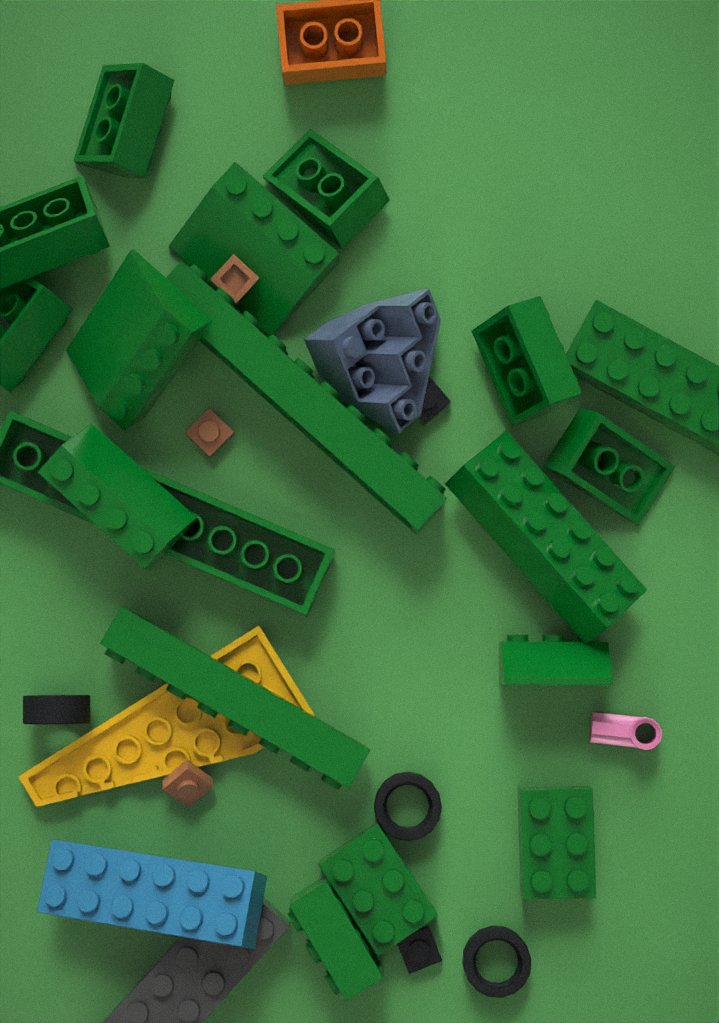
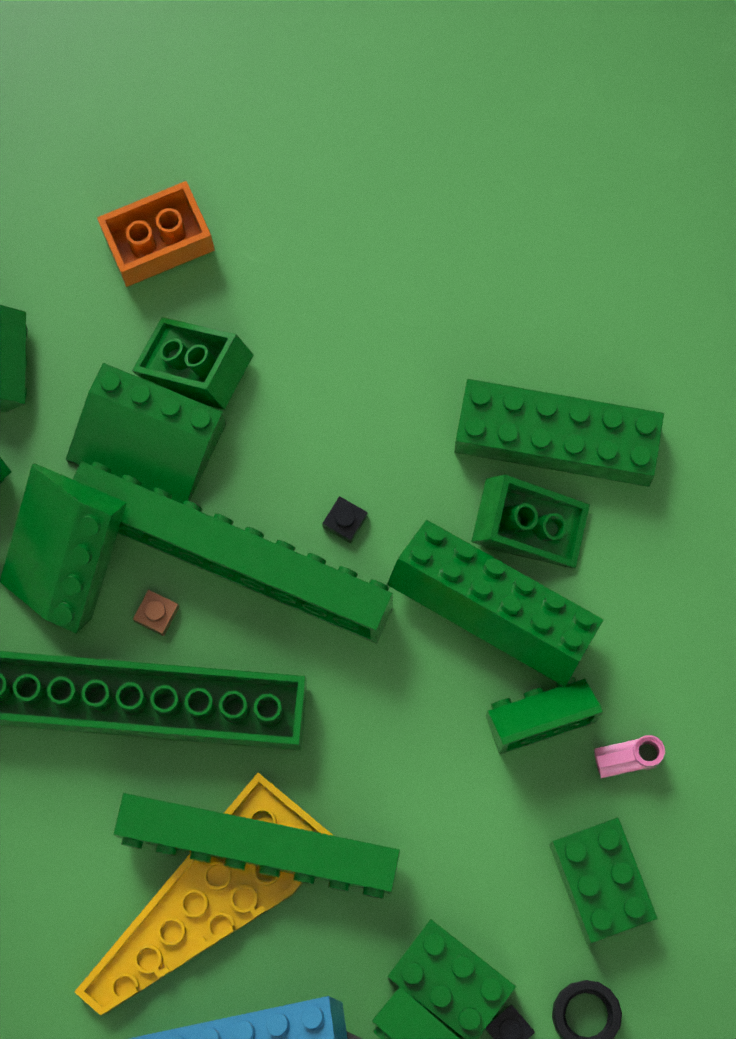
camera: 20 degrees left, 10 degrees down
black tyre [23,695,90,724] -> none
green slope [37,423,197,571] -> none
nougat plate [162,760,213,808] -> none
nougat plate [210,254,259,305] -> none
sand blue brick [304,289,441,434] -> none
black tyre [374,771,442,841] -> none
green brick [471,296,582,426] -> none

